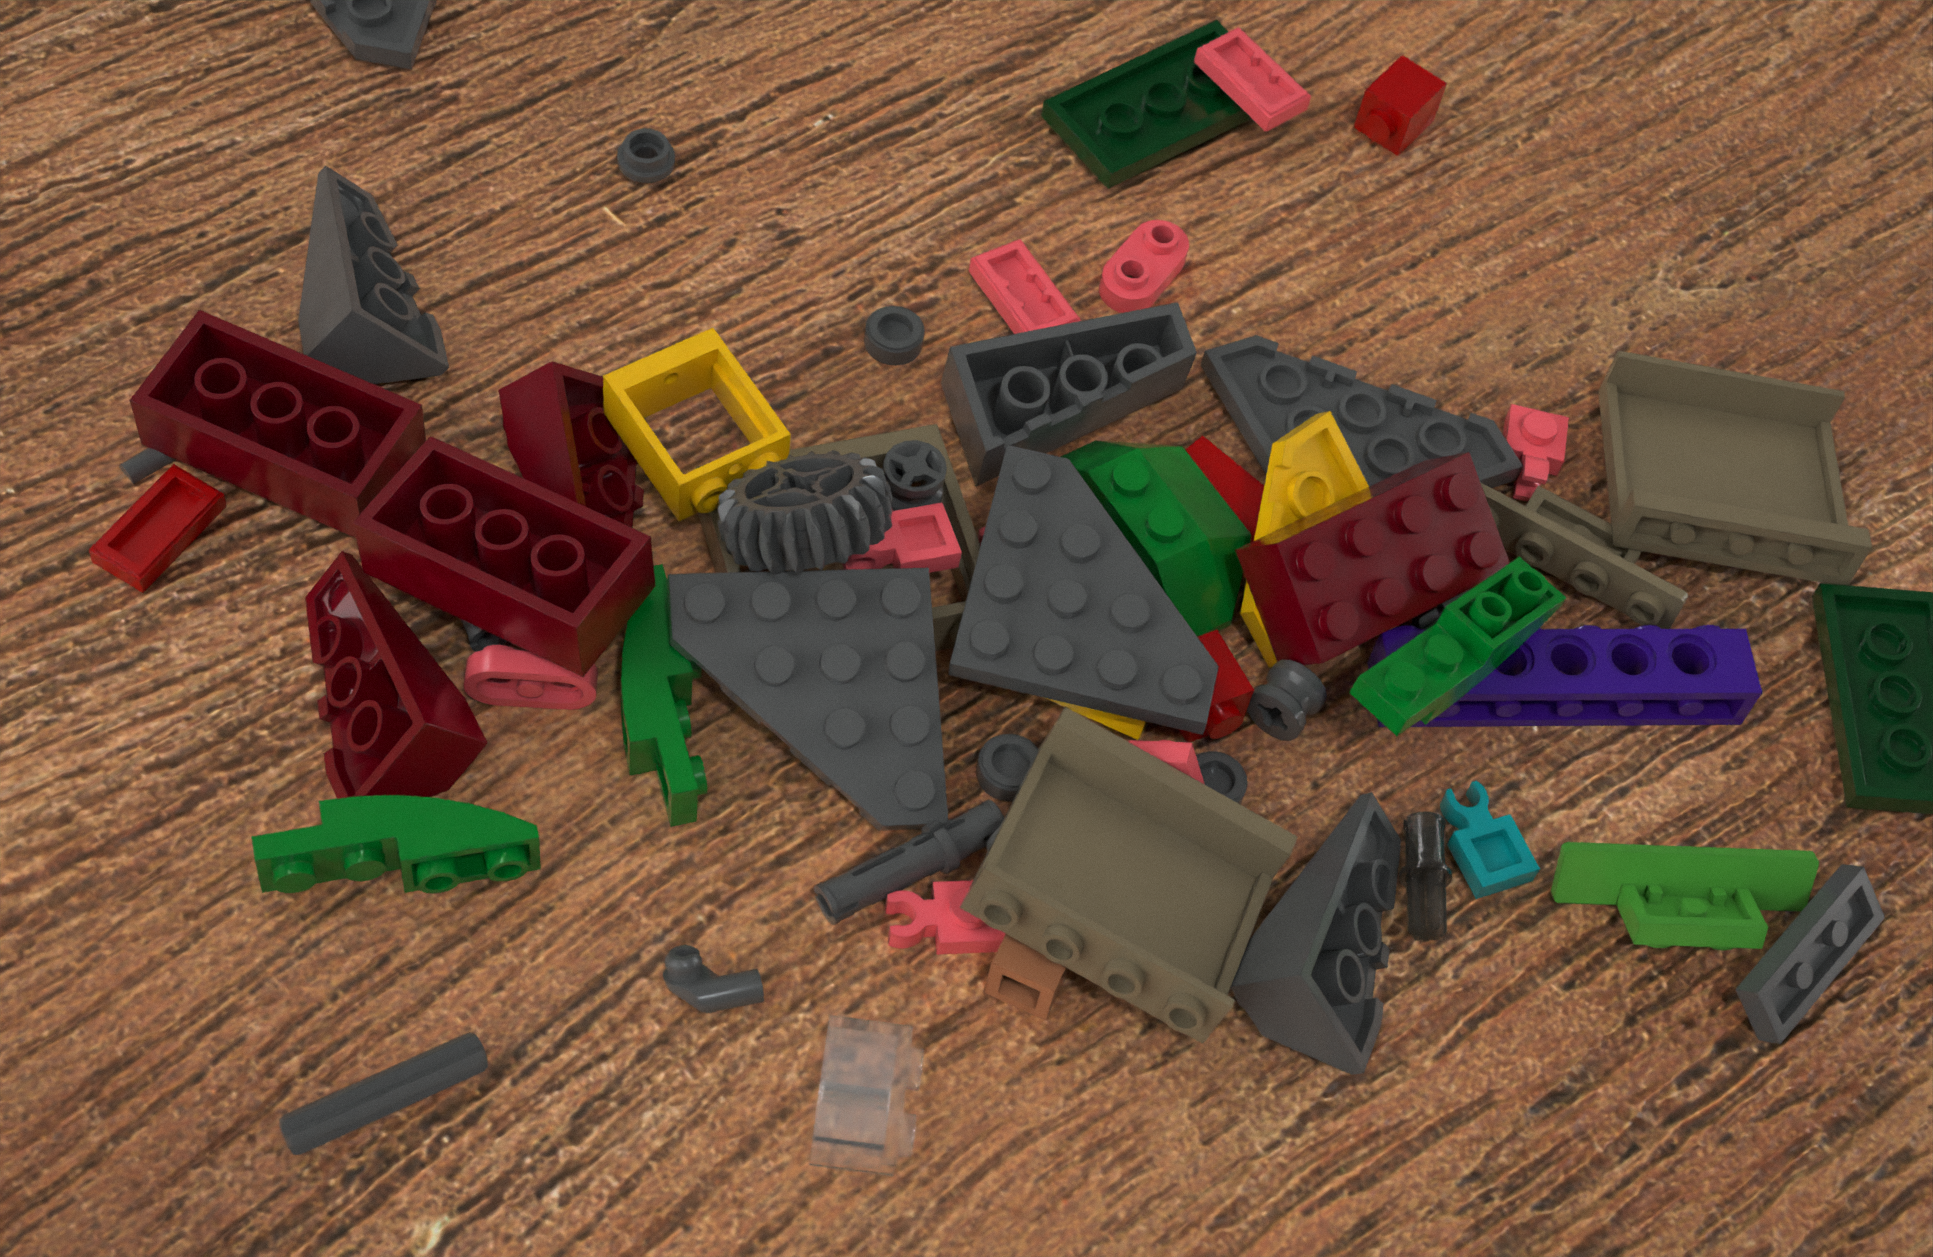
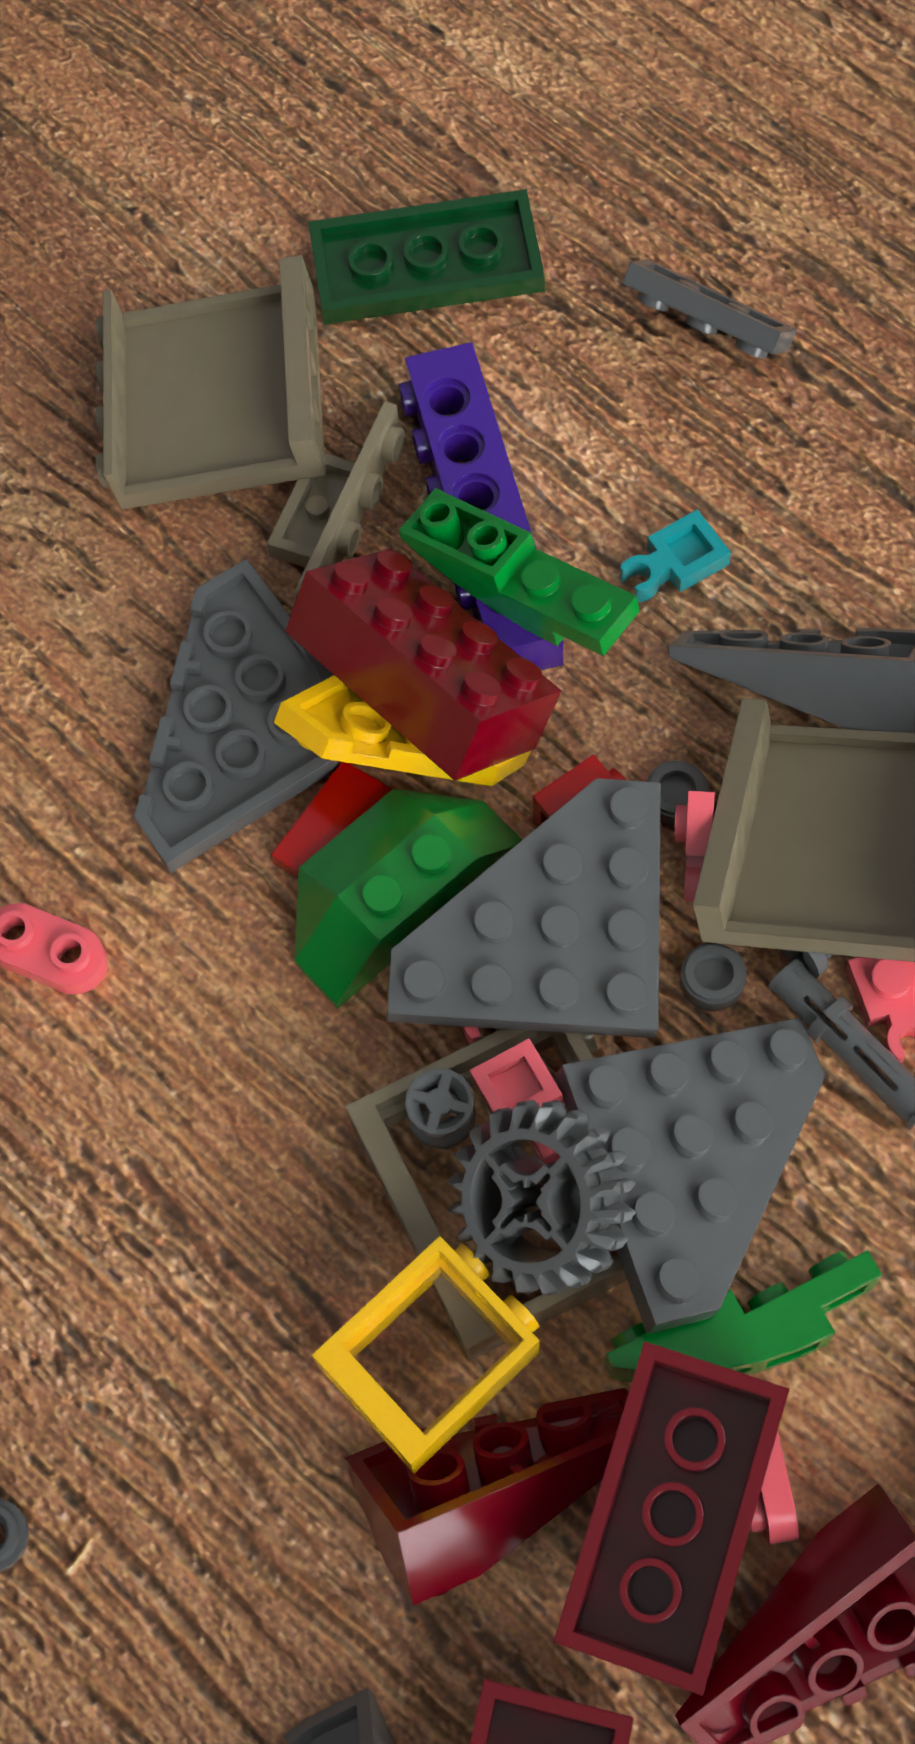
camera: 85 degrees left, 10 degrees up
dark grey tile [864,306,925,365] -> none
dark grey wedge [941,302,1197,487] -> none
coral plate [969,239,1081,334] -> none
dark grey wheel [1247,660,1327,741] -> none
clear smoke axle [1399,811,1452,942] -> none
coral plate [1503,404,1569,502] -> none
bright green bracket [1551,842,1819,950] -> none

